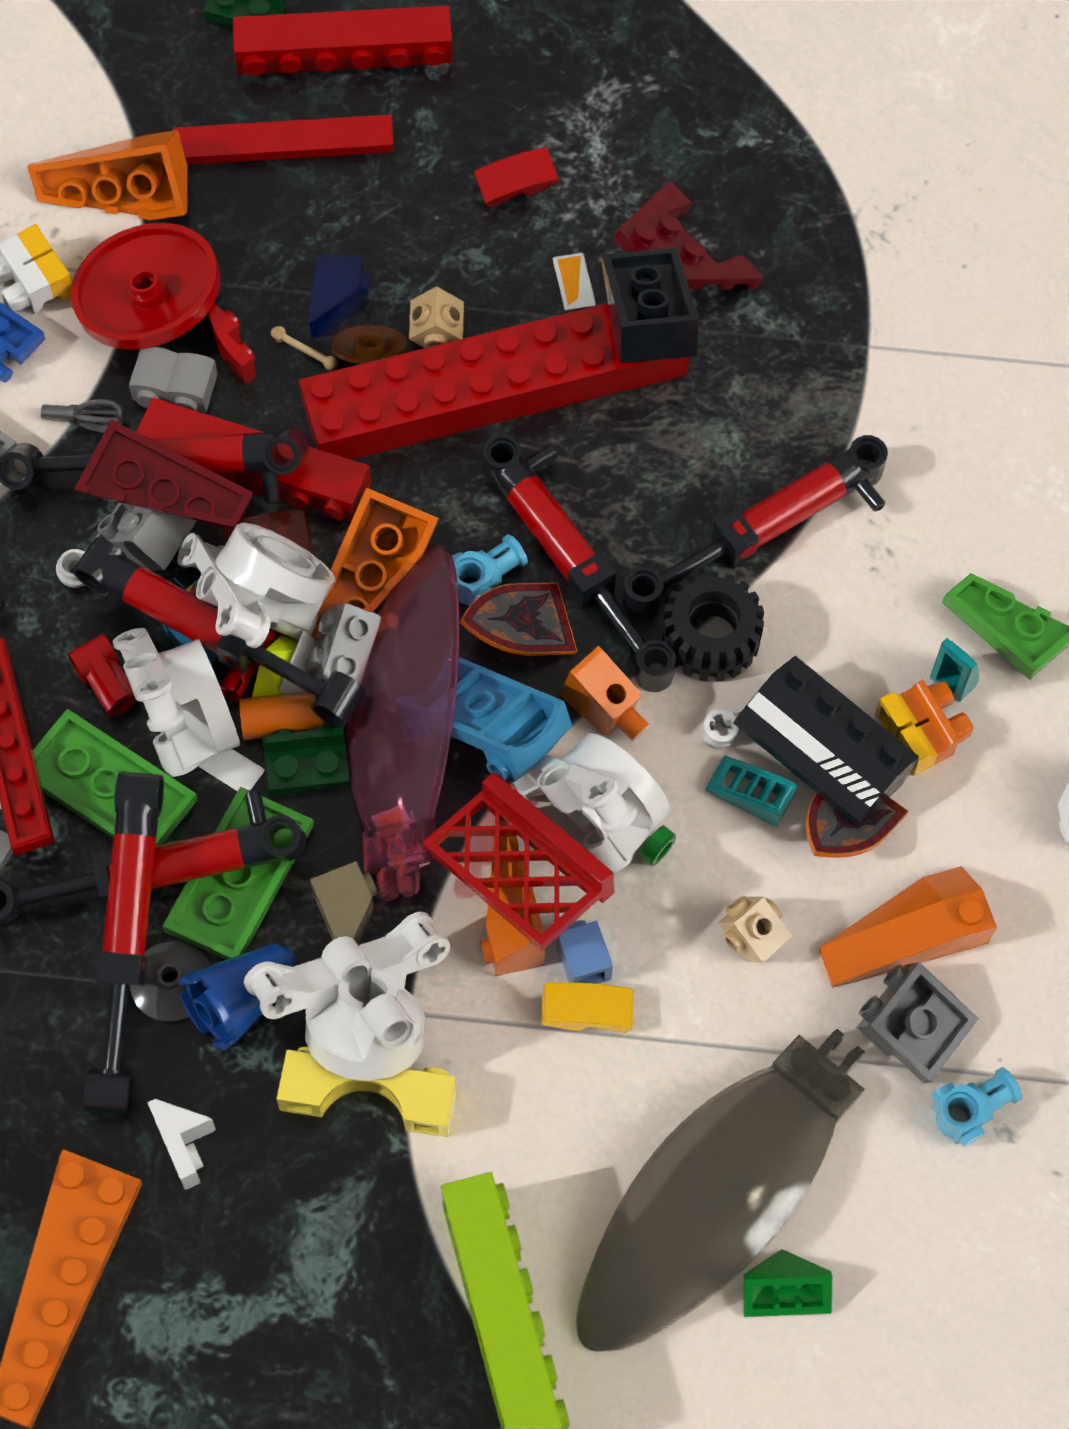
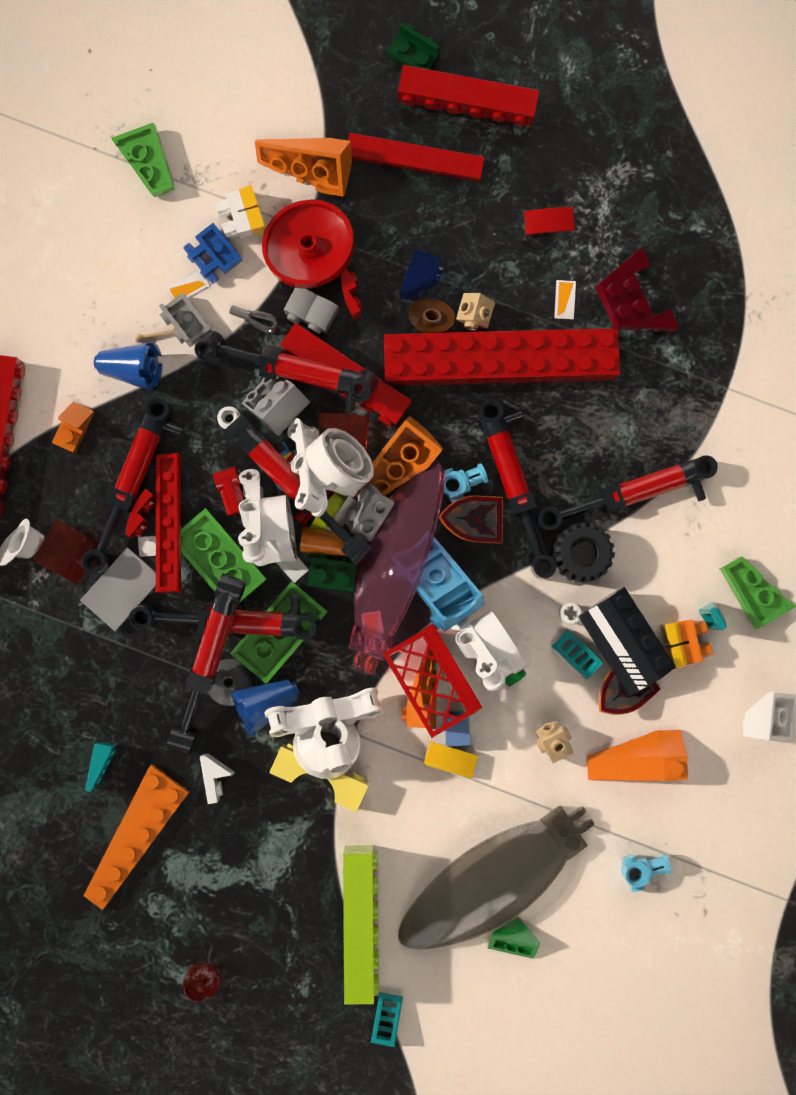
camera: 10 degrees right, 20 degrees up
dark red wing [74,420,254,529] -> none
tan hinge [271,326,338,371] -> none
dark tan slope [310,861,378,945] -> none
orange torso [559,646,650,741] -> none
black slope [601,247,699,363] -> none
dark grey plate [856,962,979,1083] -> none

